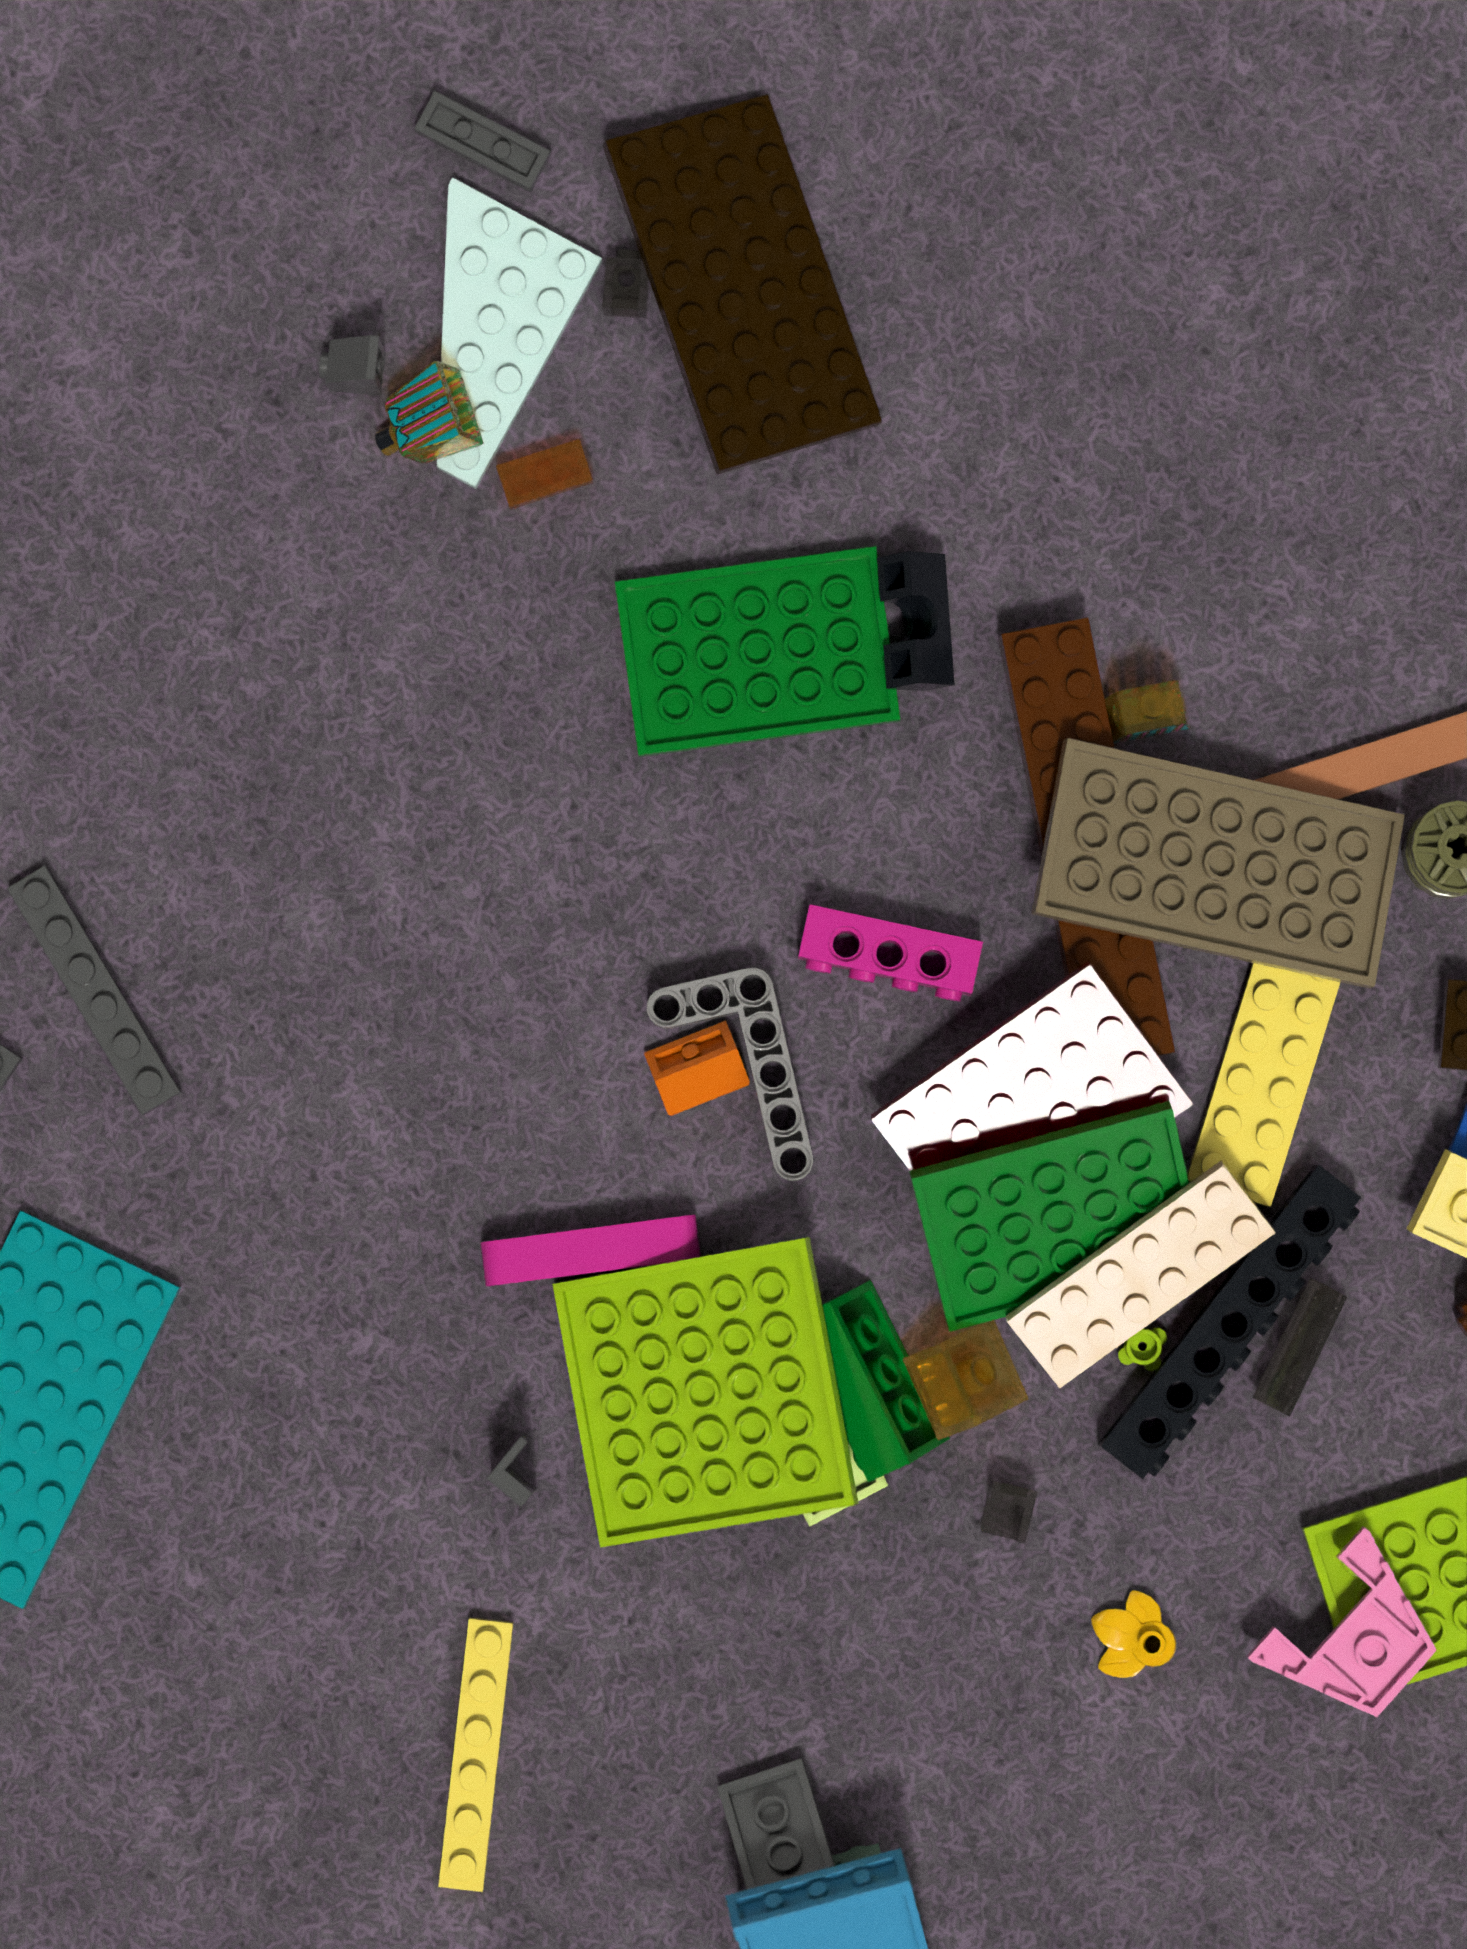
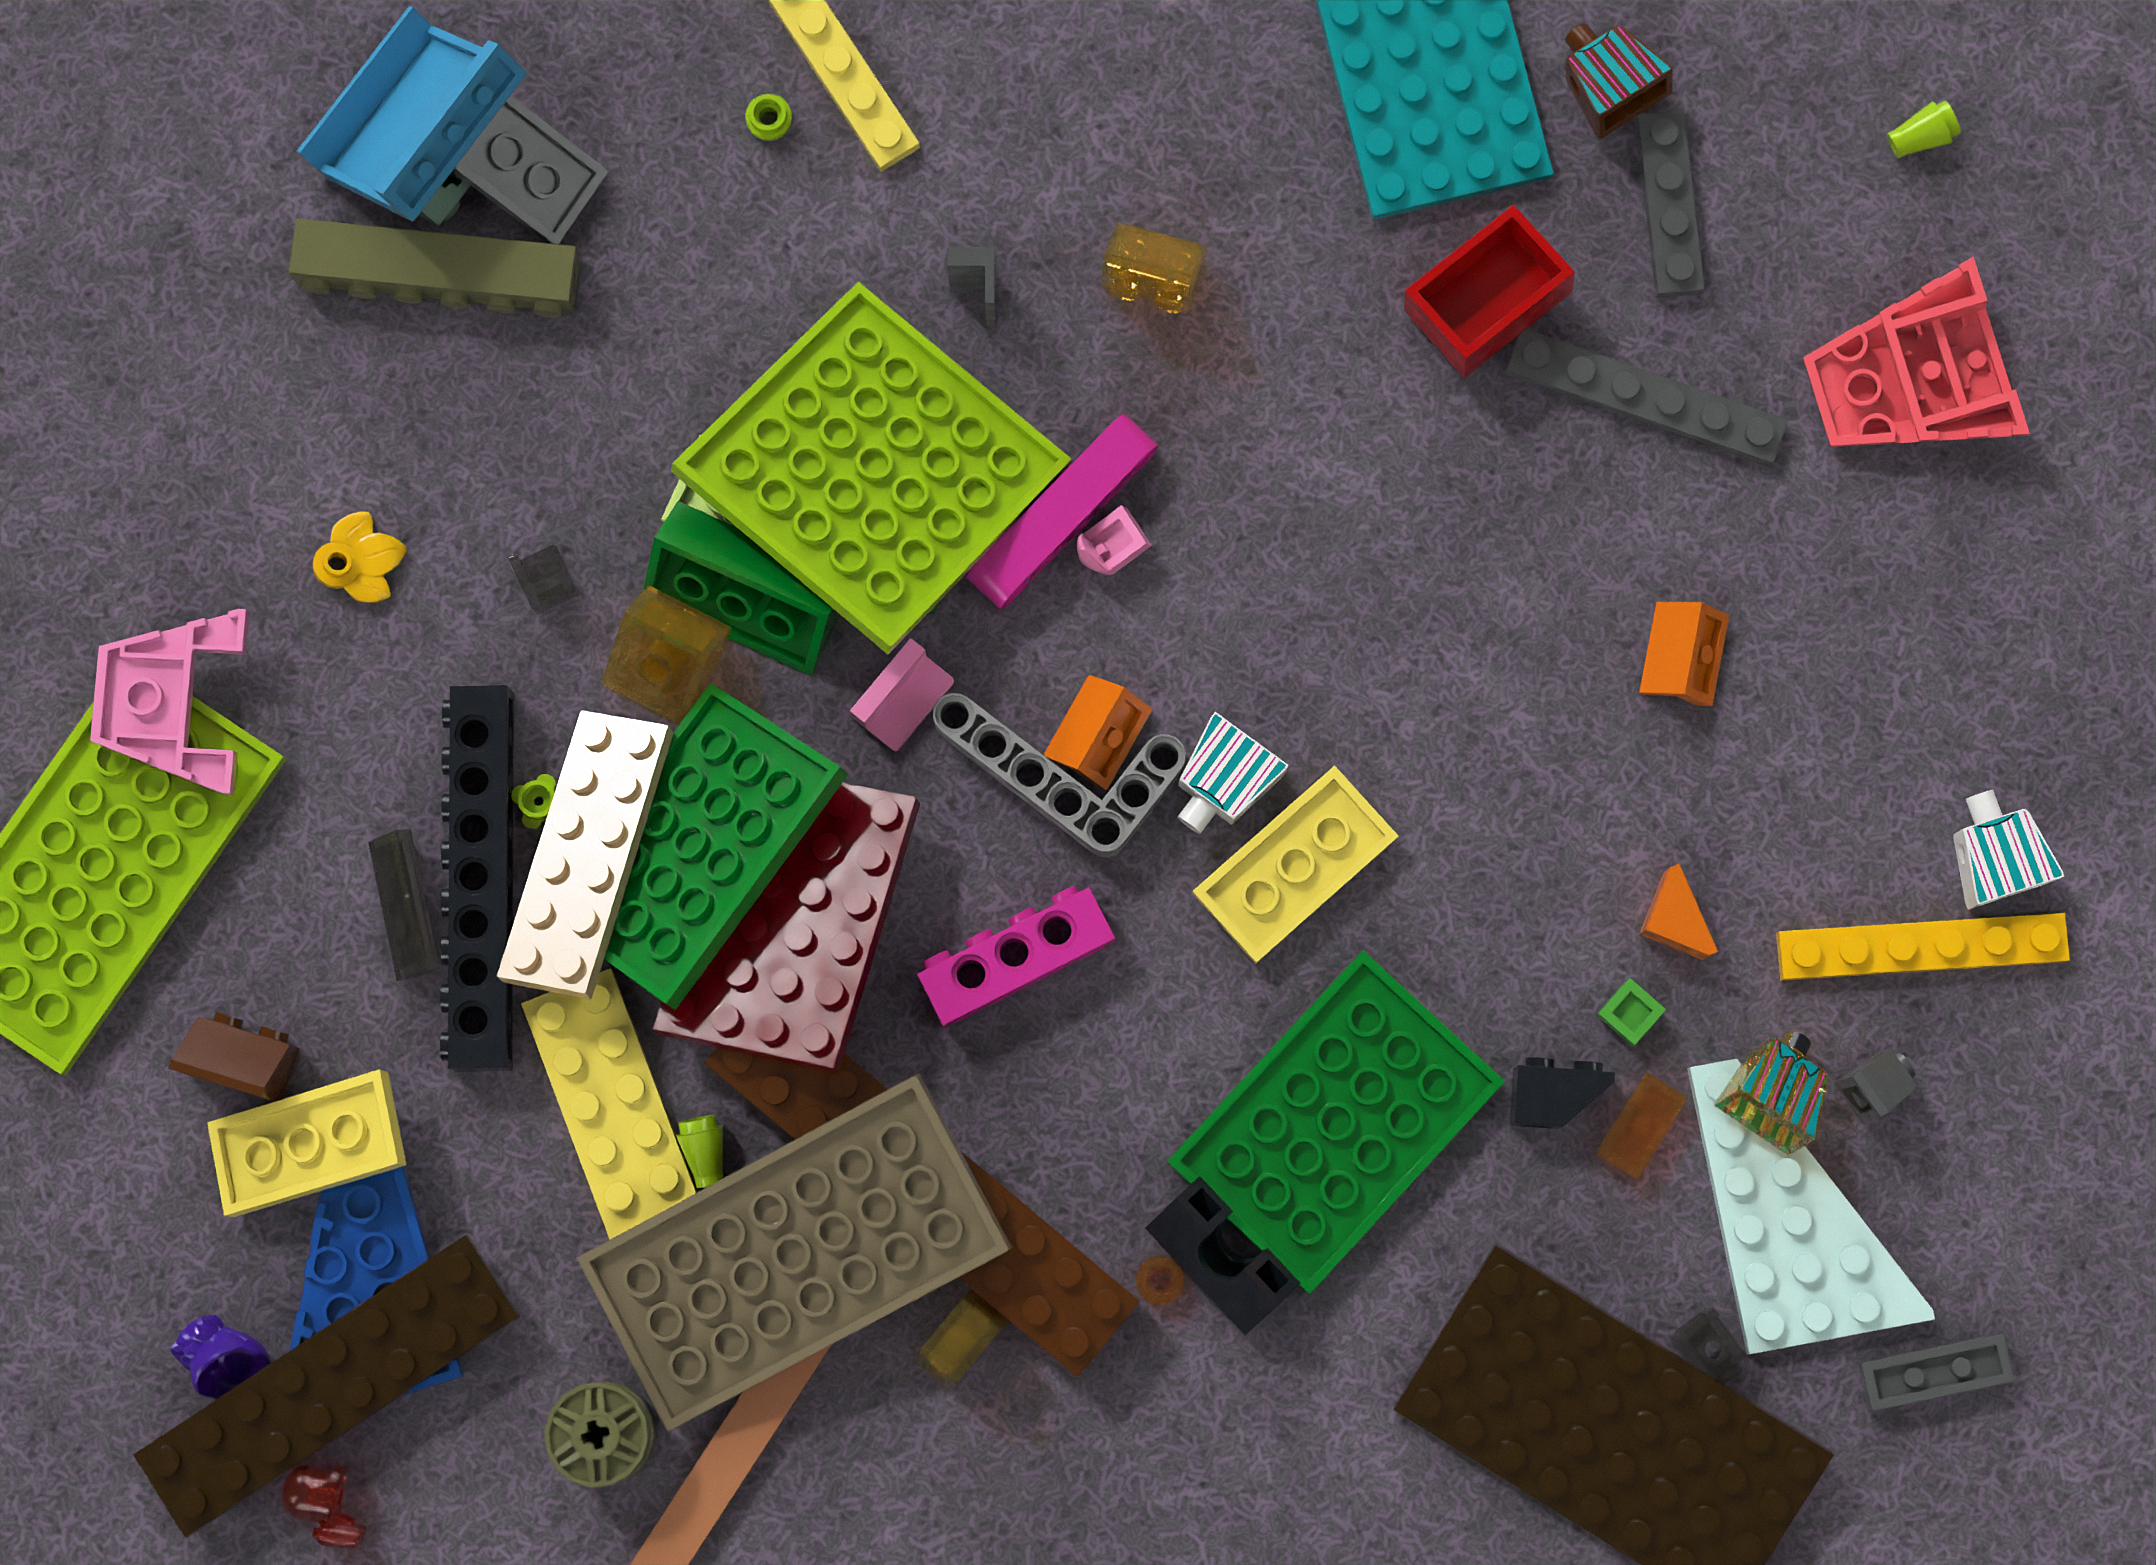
camera: 140 degrees right, 5 degrees down
none -> olive brick [288,218,581,318]
none -> lime cone [676,1114,724,1188]
none -> lime plate [745,94,792,141]
none -> bright pink panel [850,638,954,752]
none -> bright pink plate [1077,505,1152,575]
none -> clear yellow slope [1102,222,1208,313]
none -> clear orange plate [1136,1256,1184,1305]
none -> torso [1177,712,1288,834]
none -> light yellow plate [1192,765,1399,964]
none -> red piece [1404,204,1575,378]
none -> black slope [1510,1057,1615,1129]
none -> bright green plate [1596,978,1666,1047]
none -> orange panel [1639,602,1730,706]
none -> orange slope [1639,864,1718,960]
none -> yellow plate [1776,913,2070,981]
none -> white torso [1953,790,2064,910]

